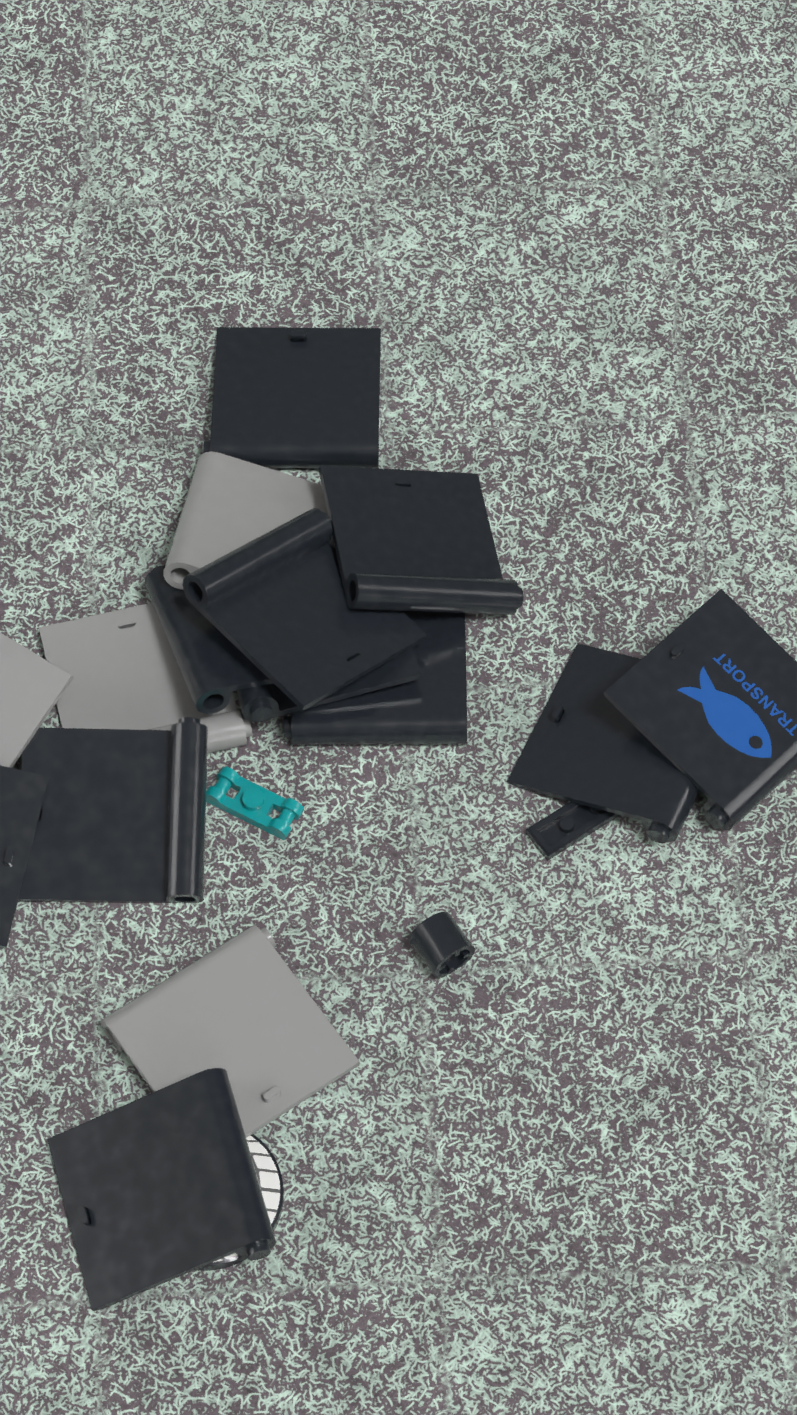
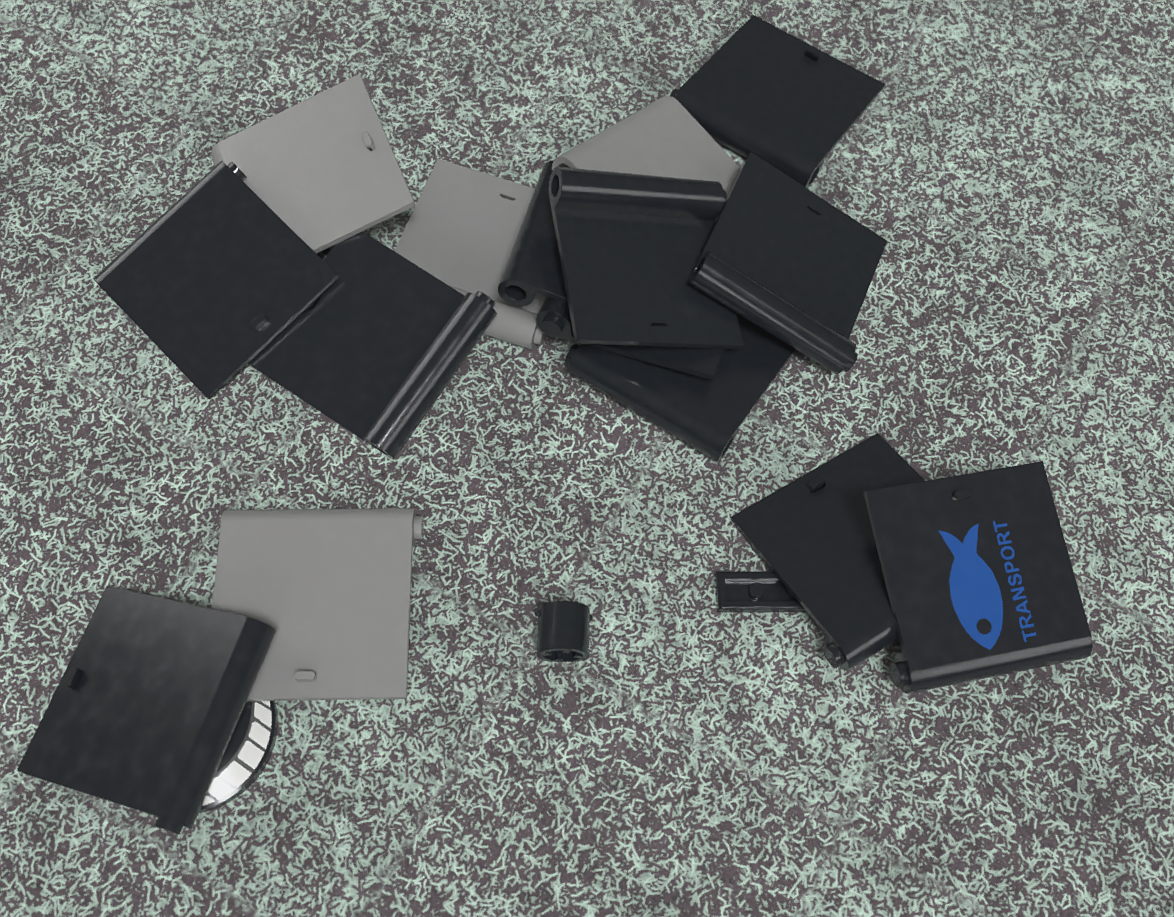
camera: 30 degrees right, 5 degrees up
teal plate [206,766,304,840] -> none

